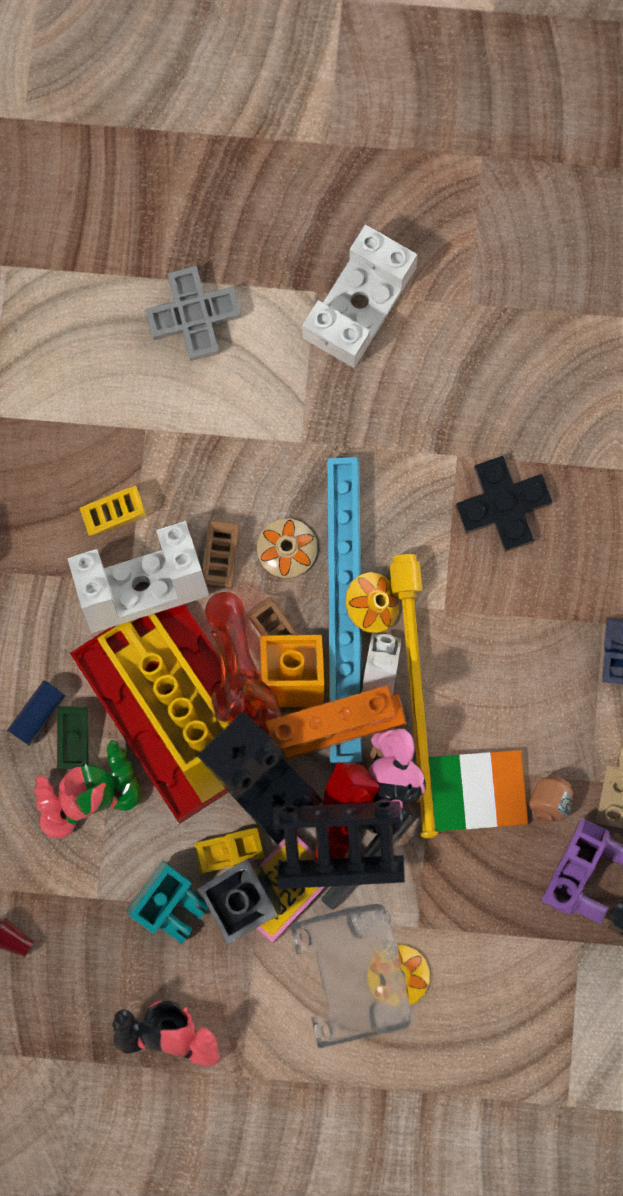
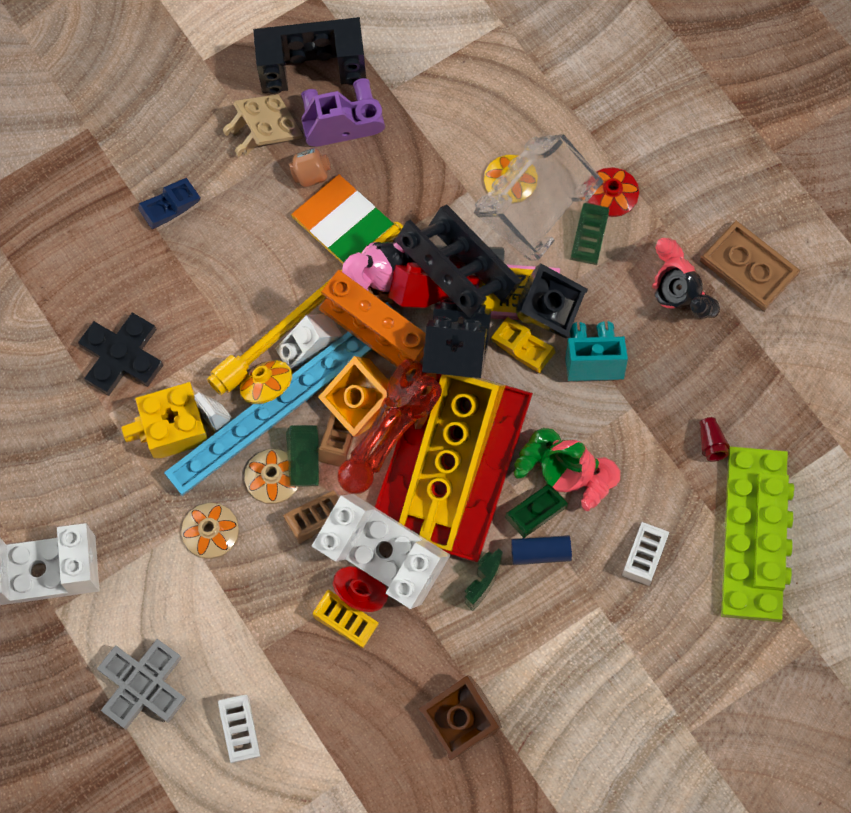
camera: 130 degrees left, 10 degrees down
none -> yellow hinge [121,382,208,458]
none -> tan dish [181,503,239,559]
none -> white slope [194,392,233,433]
none -> white slope [218,695,261,763]
none -> clear green slope [286,425,319,486]
none -> red dish [332,566,388,612]
none -> clear green slope [465,548,503,611]
none -> clear green slope [570,203,610,265]
none -> red dish [585,167,639,217]
none -> medium nougat tile [700,220,801,311]

